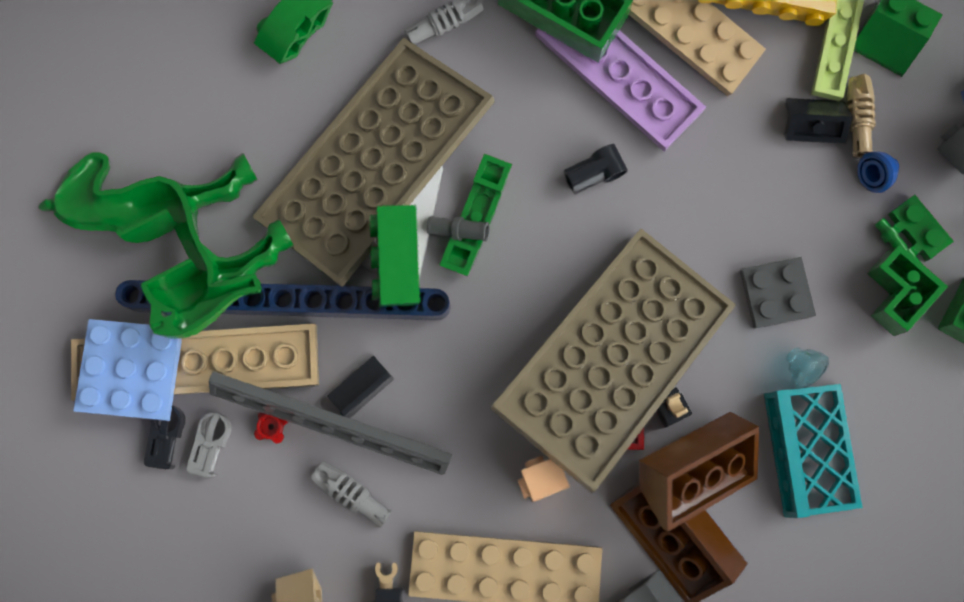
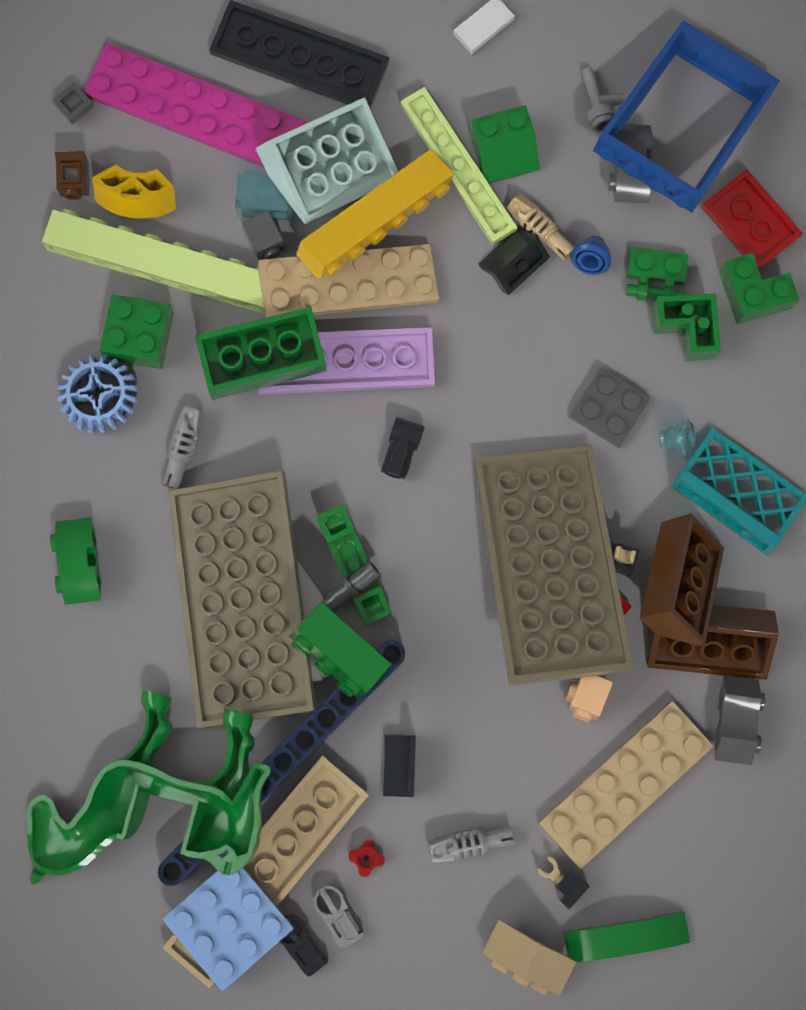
camera: 55 degrees left, 0 degrees up
dark grey tile [209,371,452,475] -> none

